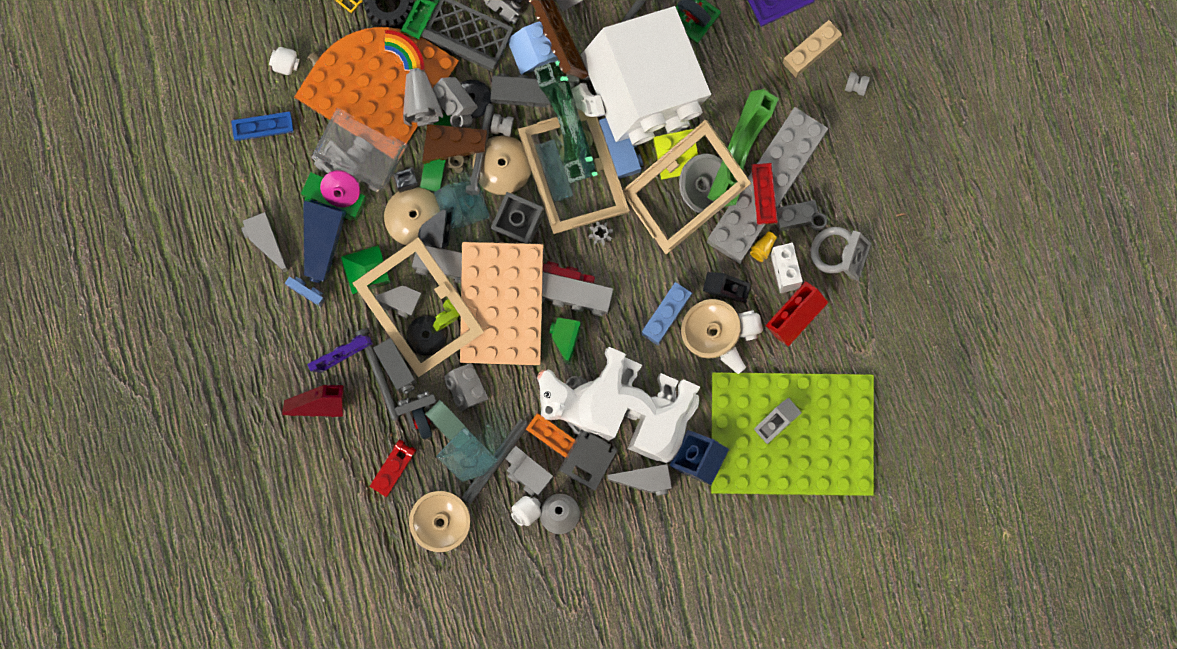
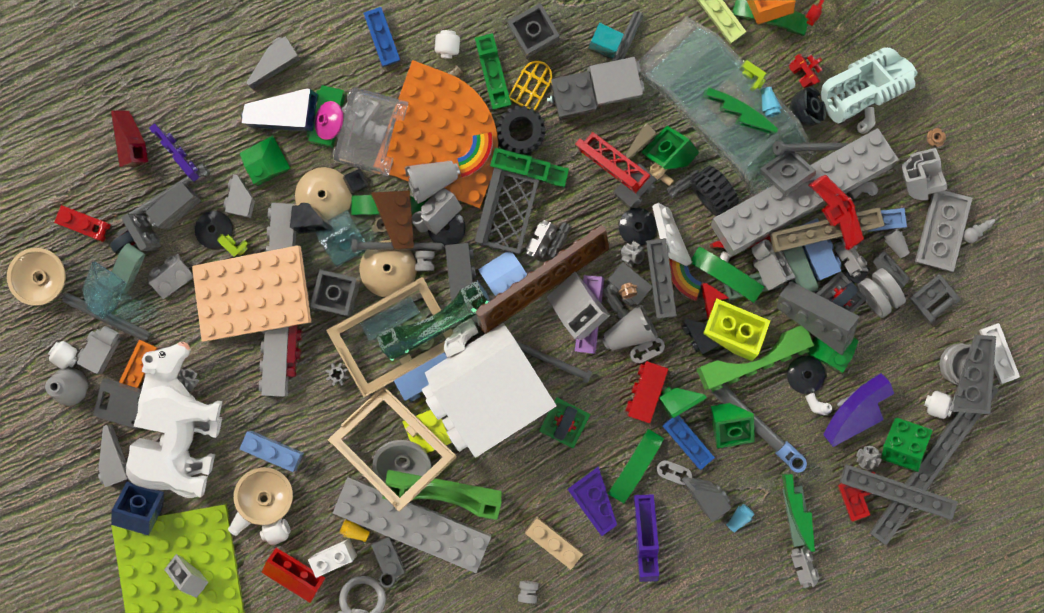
camera: 75 degrees right, 5 degrees up
medium blue plate [285,277,325,307] -> none
tan door [353,237,485,377] -> none
green slope [549,318,581,365] -> none
black slope [703,272,751,303] -> none
red tile [751,163,777,225] -> none
none -> green slope [475,33,511,110]

